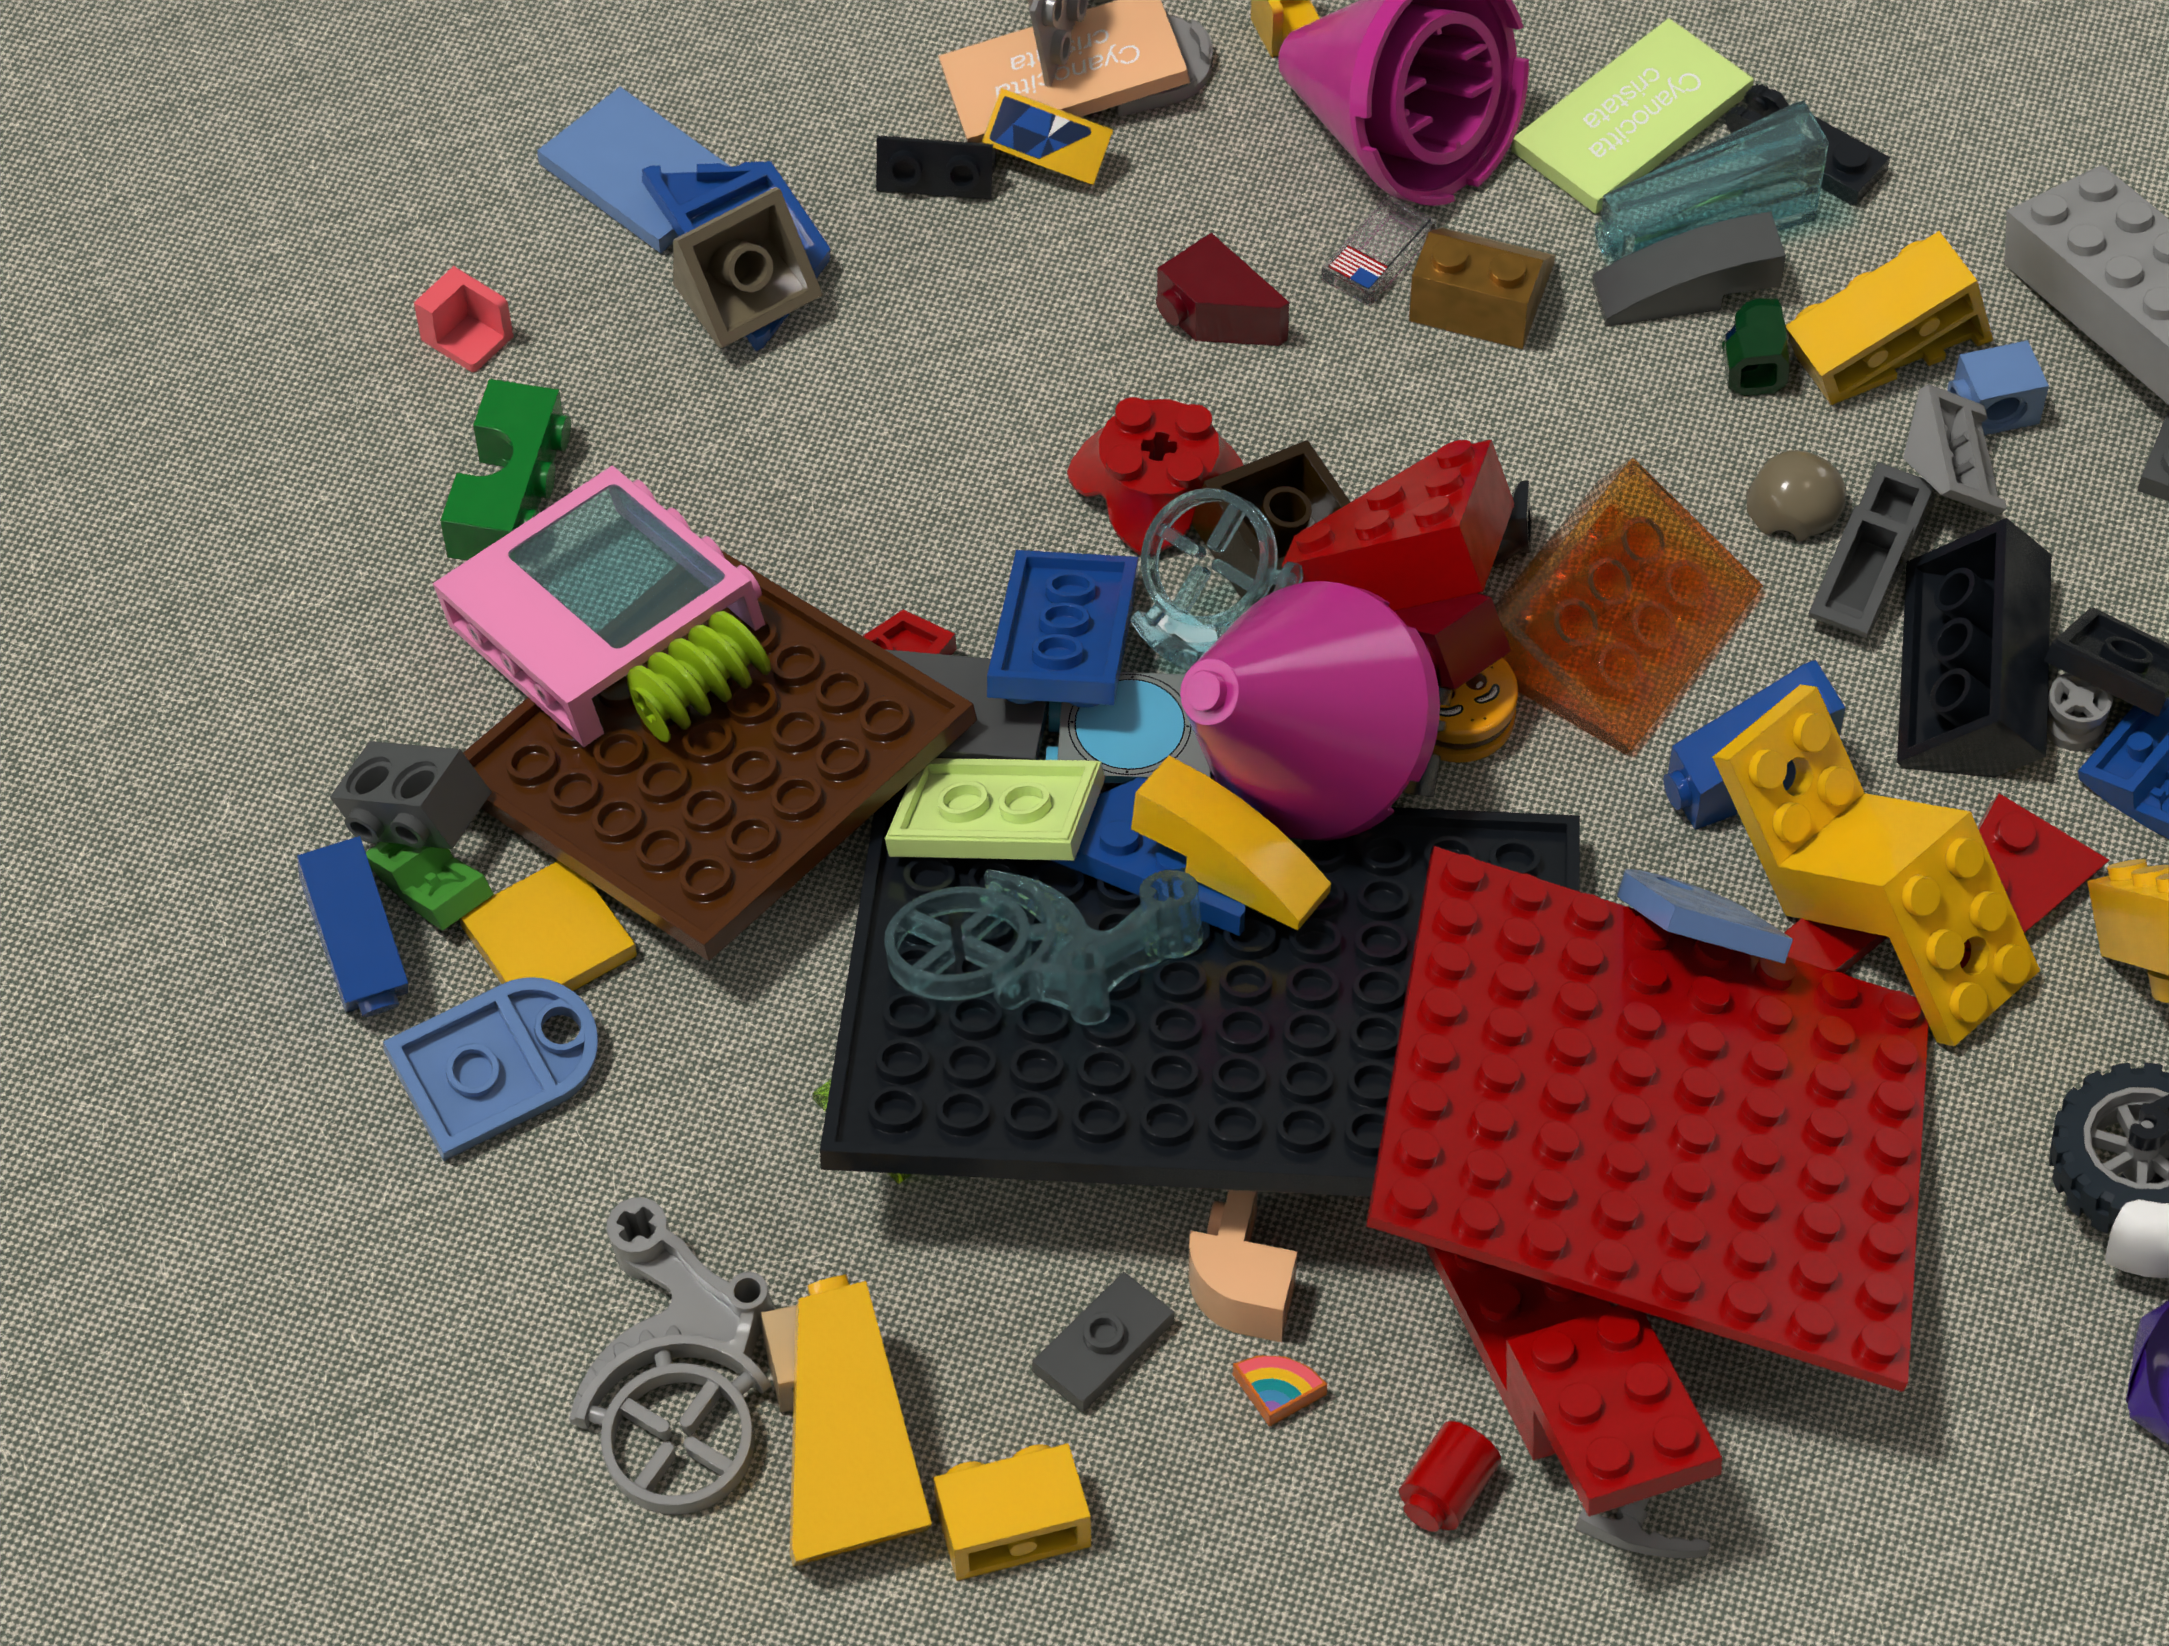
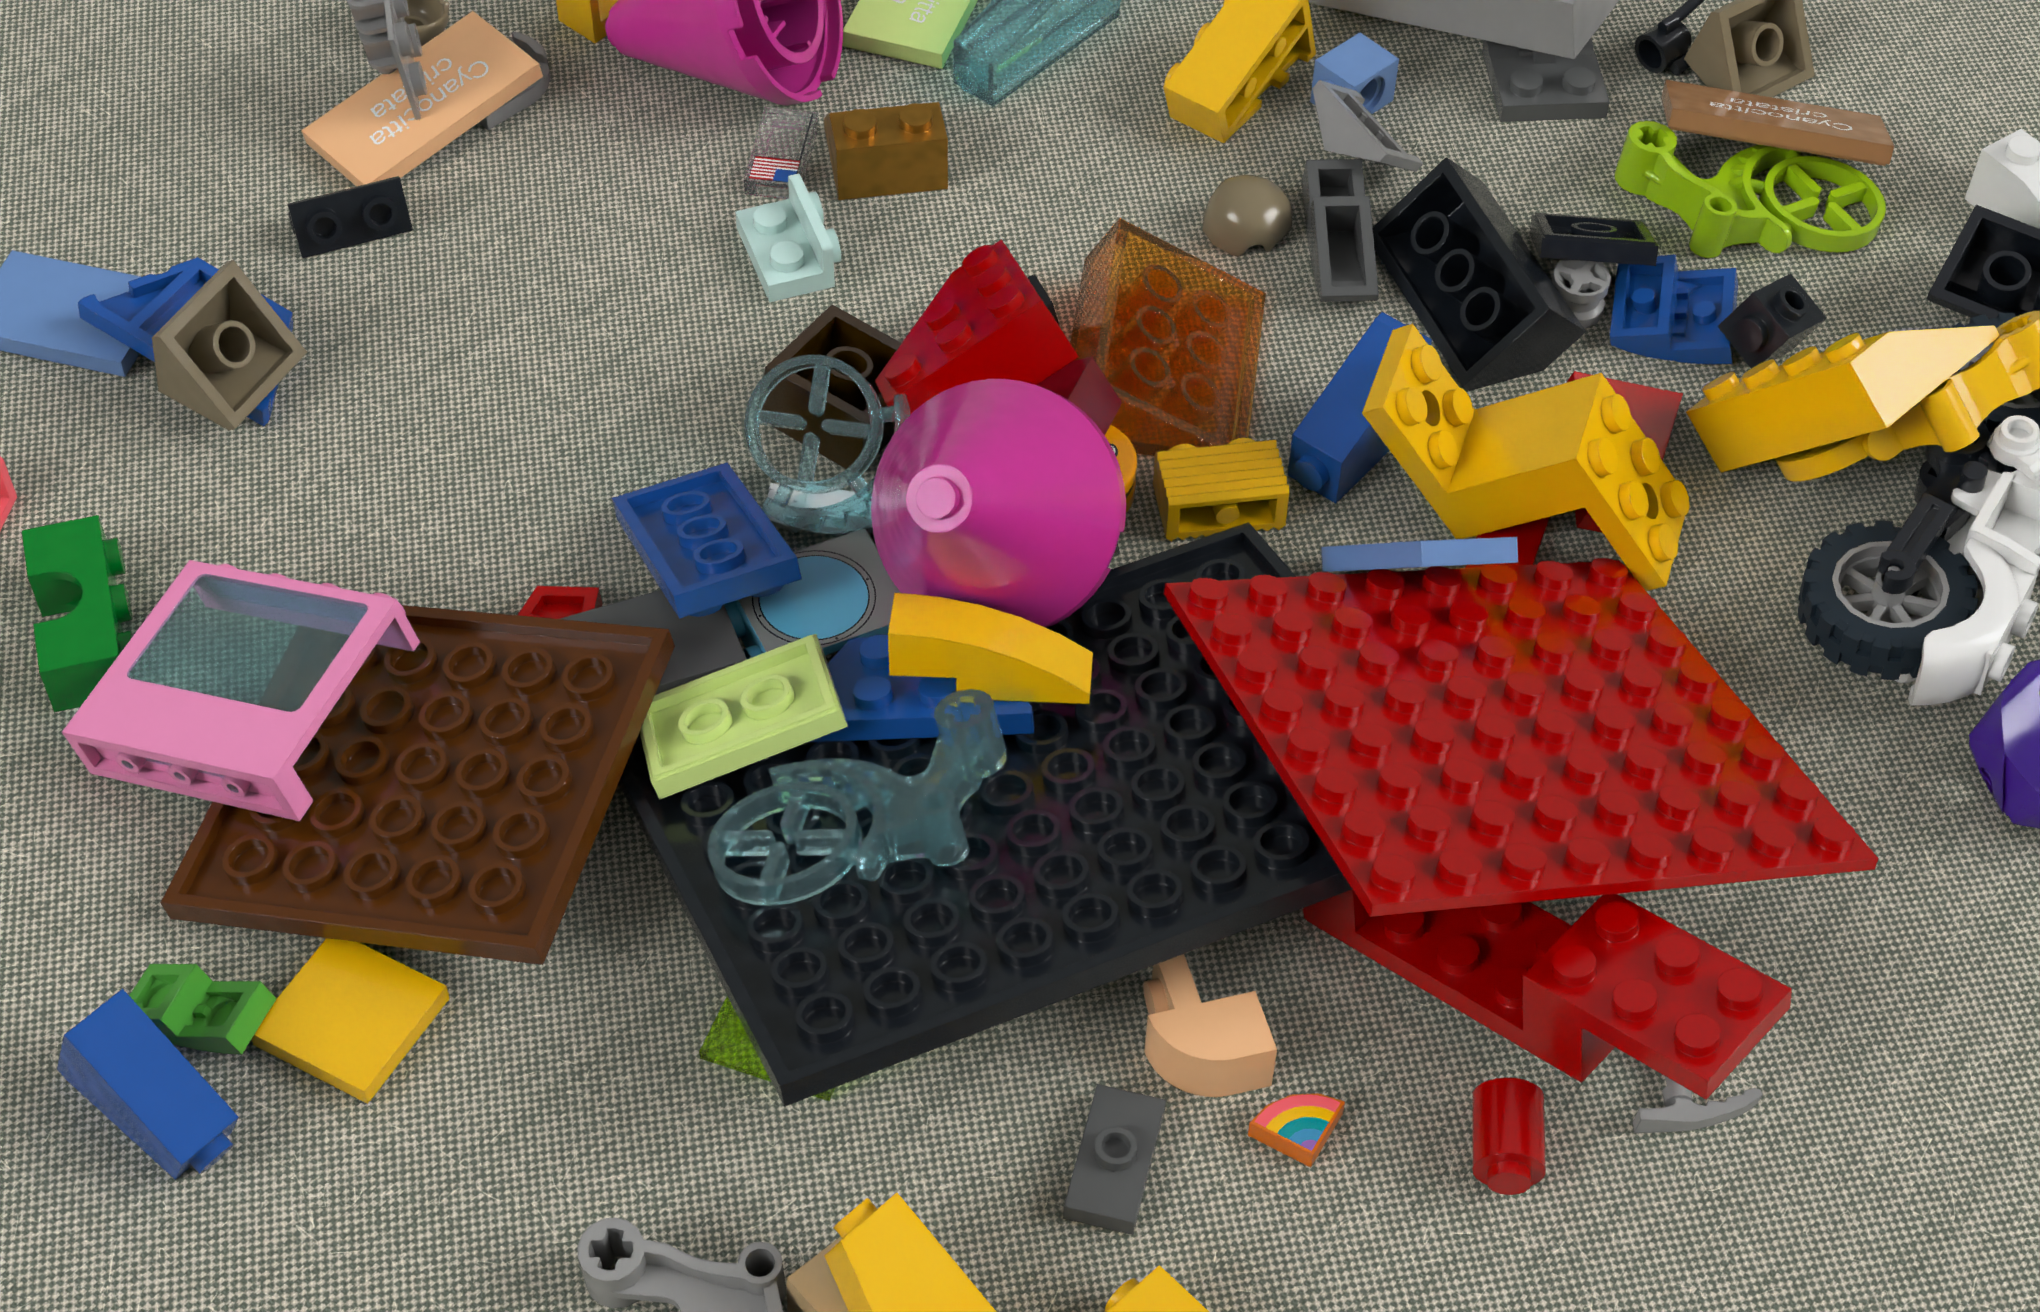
camera: 30 degrees left, 5 degrees down
dark grey brick [330,741,492,849] -> none
medium blue tile [383,977,598,1161] -> none
lime piece [627,611,771,742] -> none
slope [982,88,1113,185] -> none
red brick [1067,397,1243,560] -> none
dark red slope [1156,233,1290,346] -> none
dark grey slope [1592,211,1786,327] -> none
dark green rock [1722,299,1789,396] -> none
none -> light aqua bracket [735,173,841,303]
none -> yellow brick [1153,438,1290,542]

